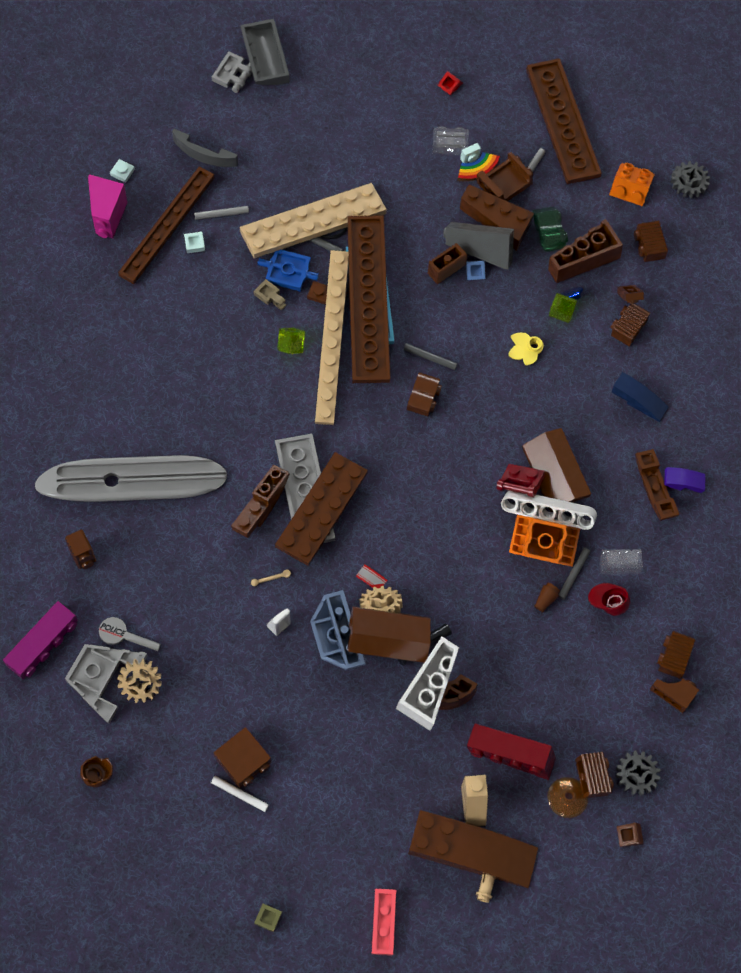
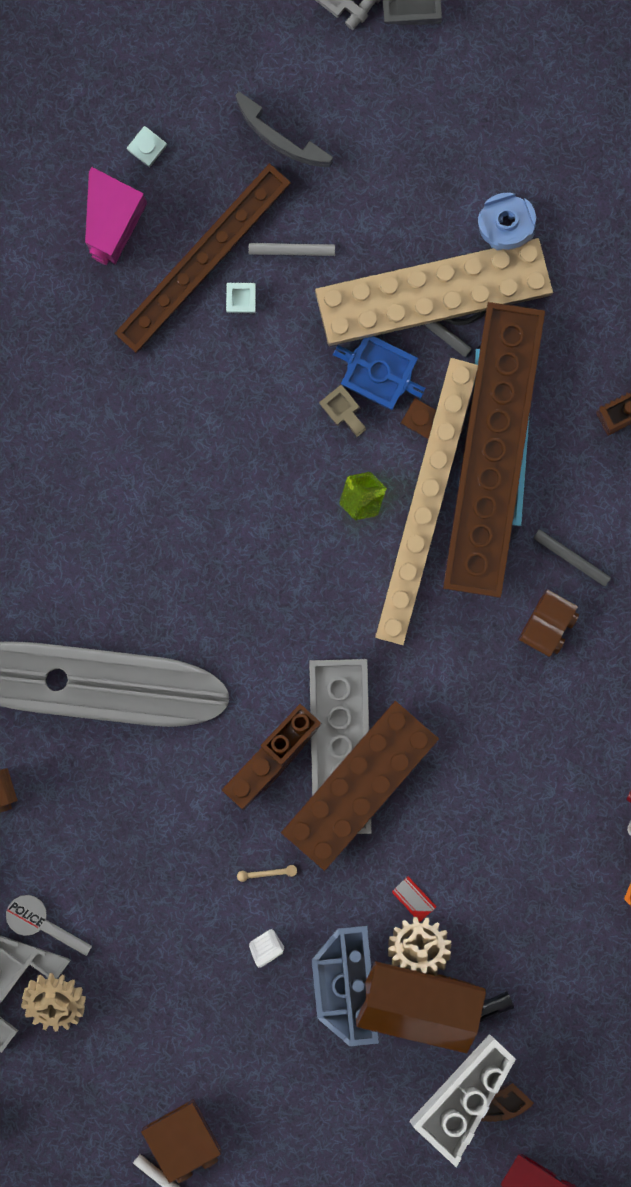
camera: 15 degrees right, 20 degrees up
none -> medium blue plate [478,193,536,250]

